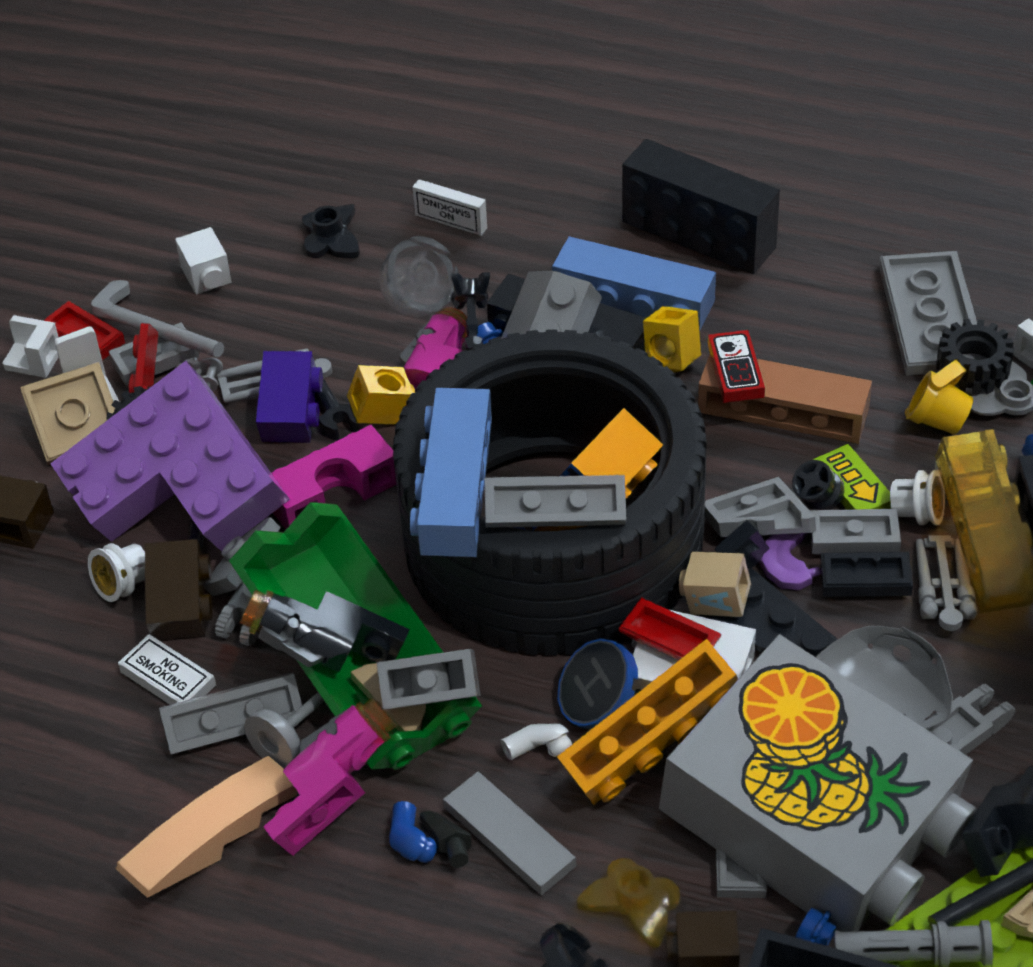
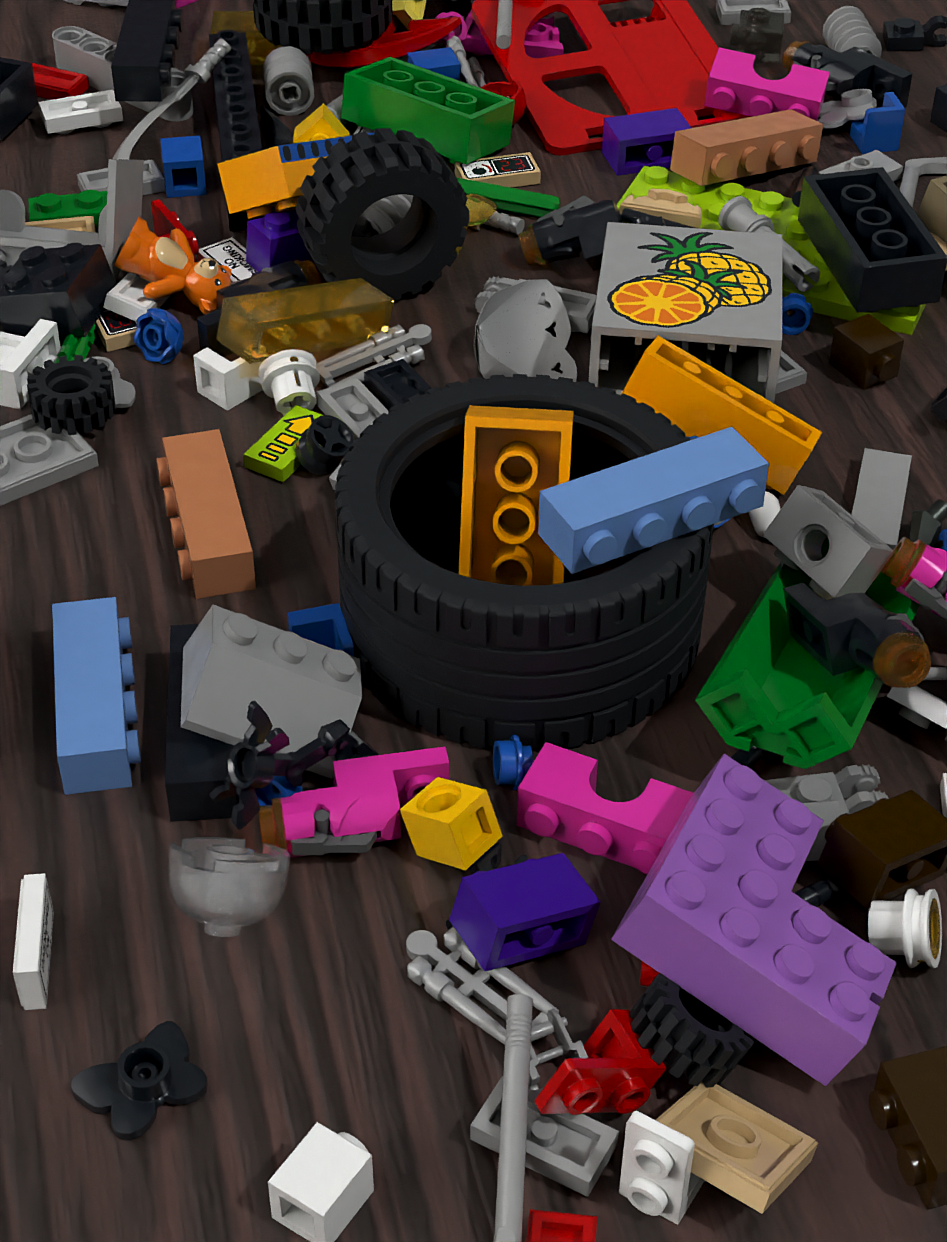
camera: 125 degrees left, 5 degrees down
light grey plate [485,475,626,528] -> none
clear yellow animal [577,858,680,948] -> none
yellow brick [643,306,701,372] -> none
tile [708,330,765,403] -> none
yellow piece [905,360,973,435] -> none

